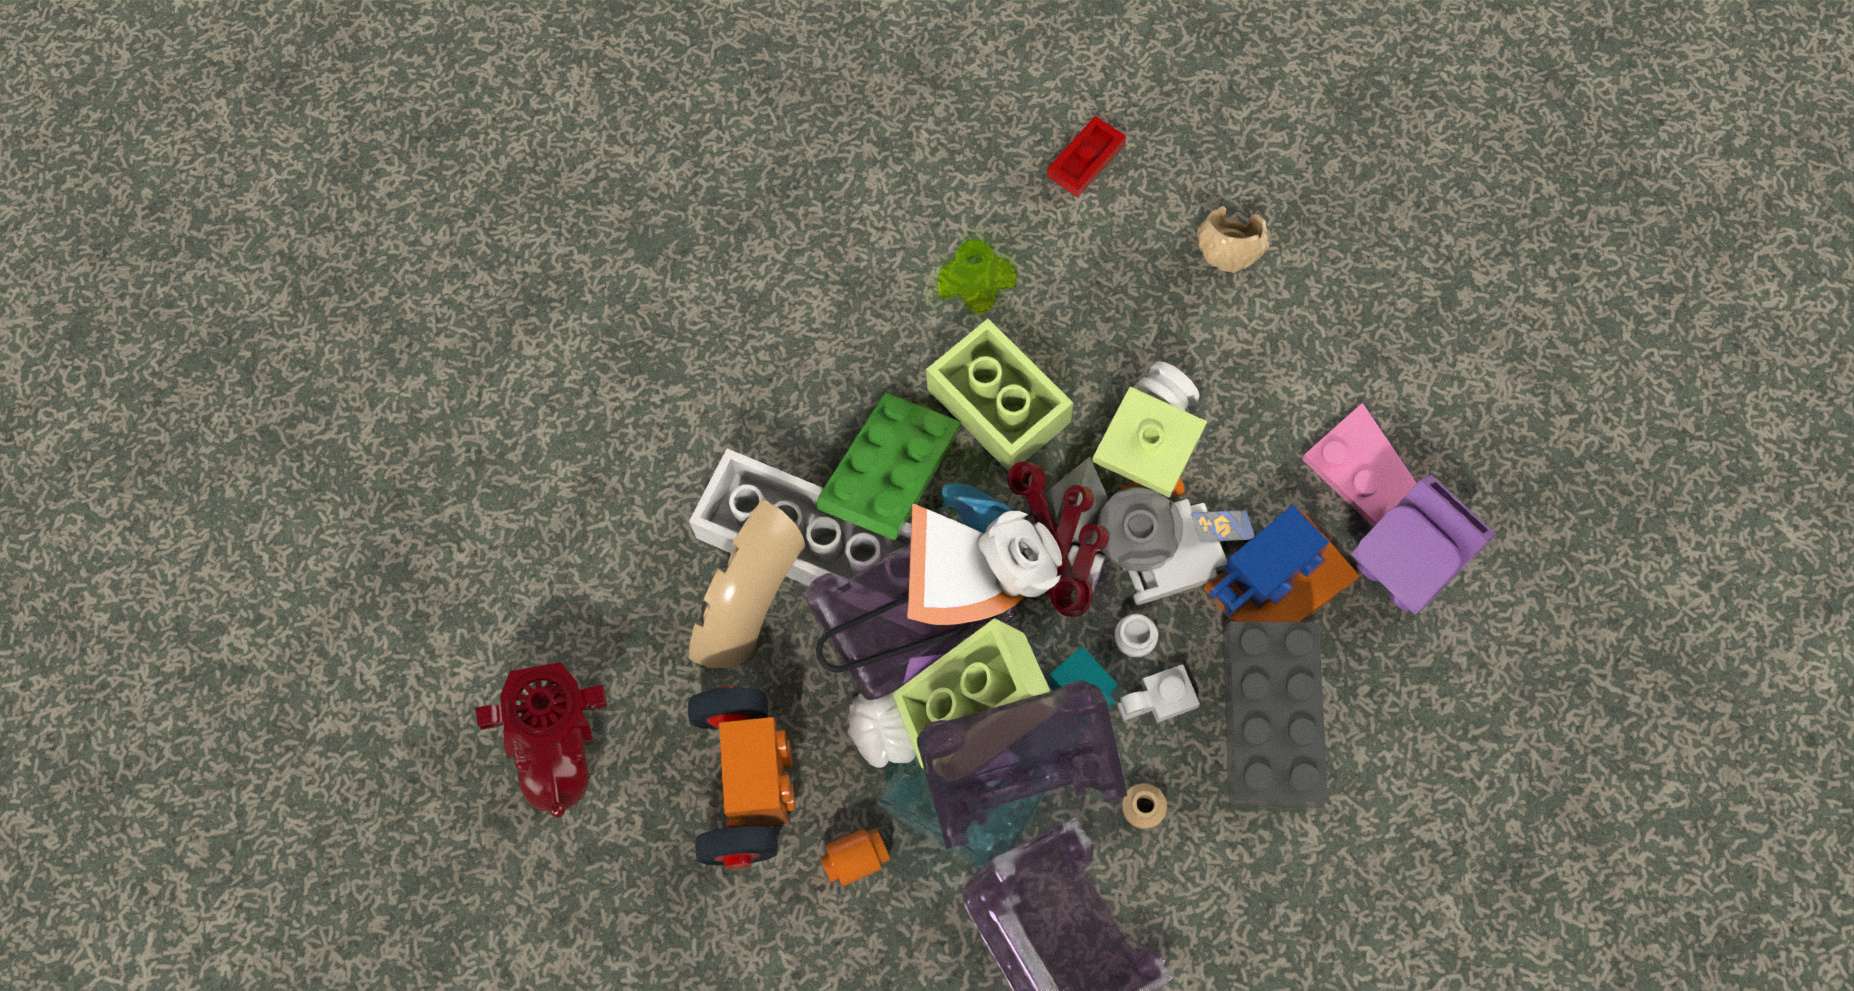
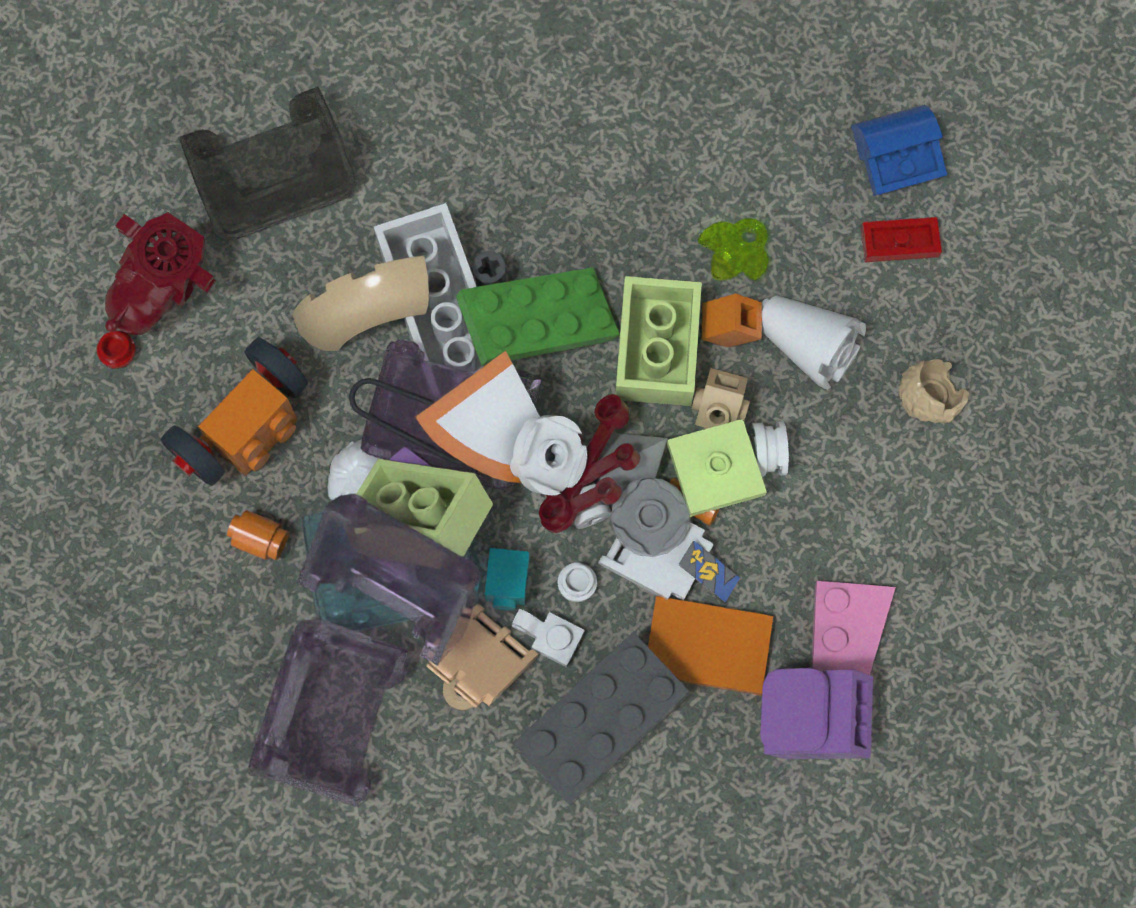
camera: 40 degrees right, 5 degrees up
dark azure helmet [941,483,1013,533] -> none
blue brick [1208,505,1329,617] -> none
none -> red plate [96,331,136,369]
none -> clear smoke windscreen [178,86,357,240]
none -> light nougat plate [427,603,539,708]
none -> dark grey bush [472,251,507,287]
none -> tan brick [691,368,750,429]
none -> orange brick [701,293,762,347]
none -> white cone [762,295,866,390]
none -> blue brick [851,105,947,196]

